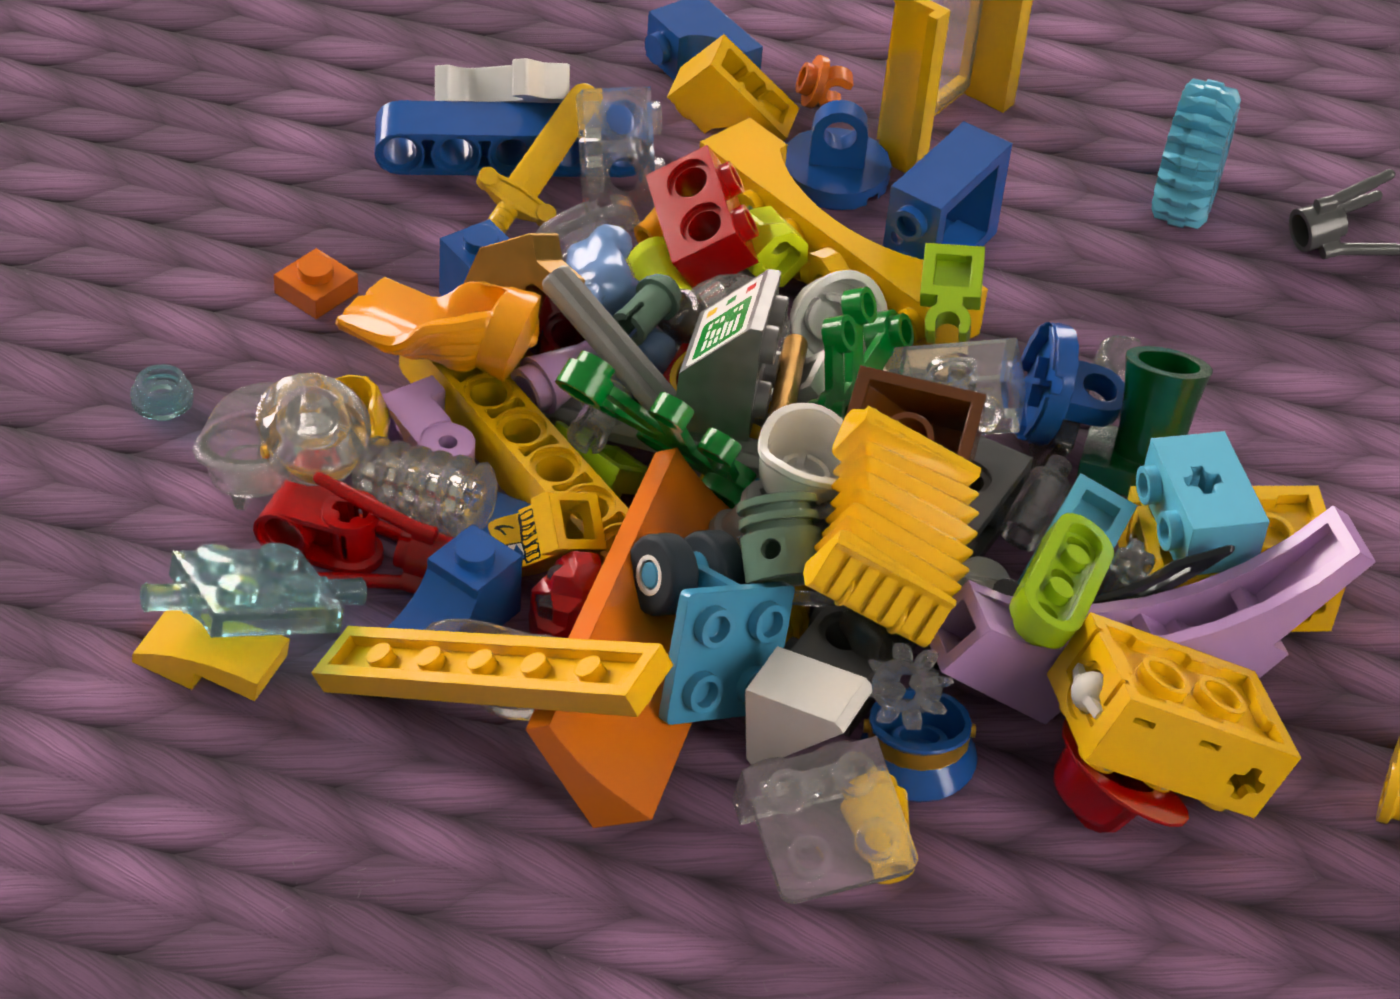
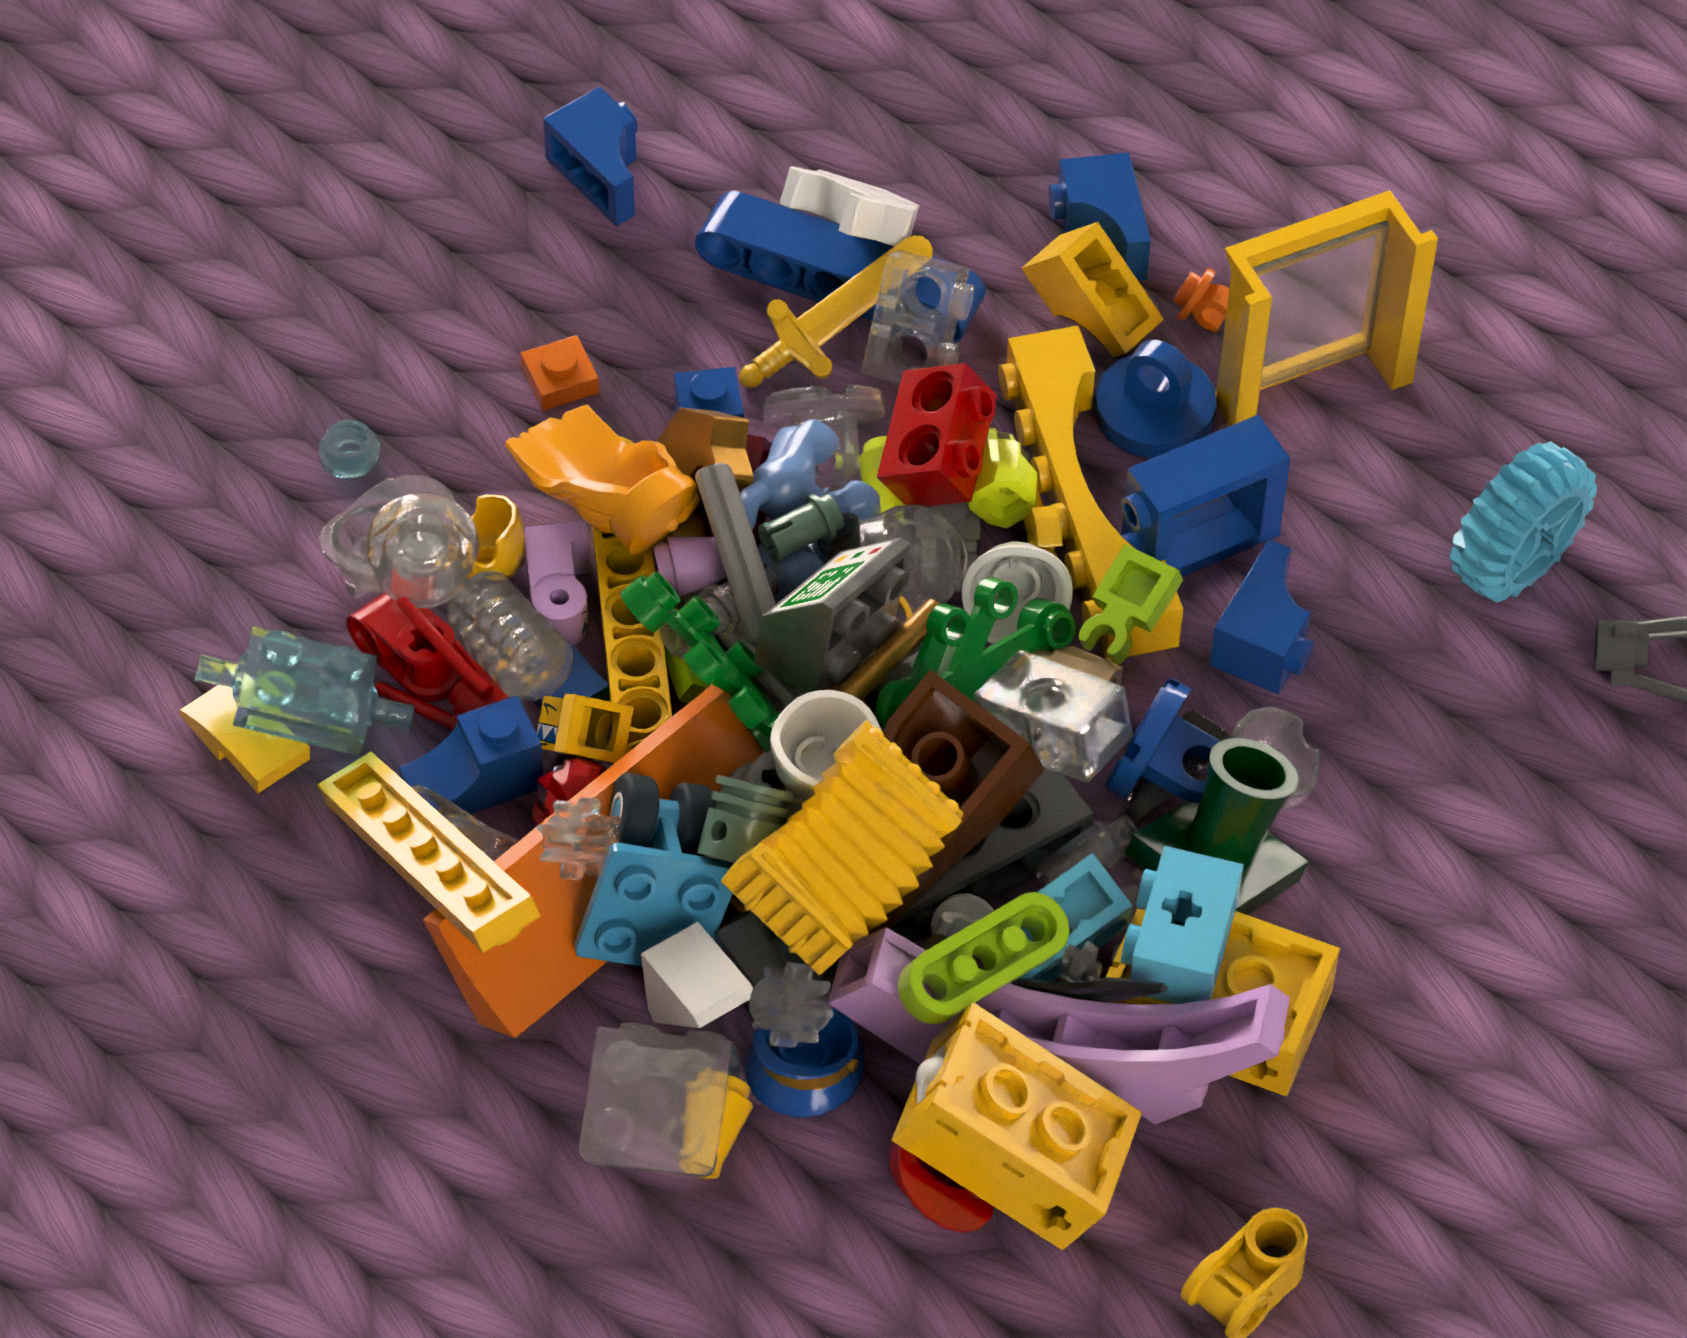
camera: 30 degrees right, 10 degrees up
none -> clear gear [537,797,621,880]
none -> blue arch [543,86,638,227]
none -> blue arch [1210,539,1314,695]

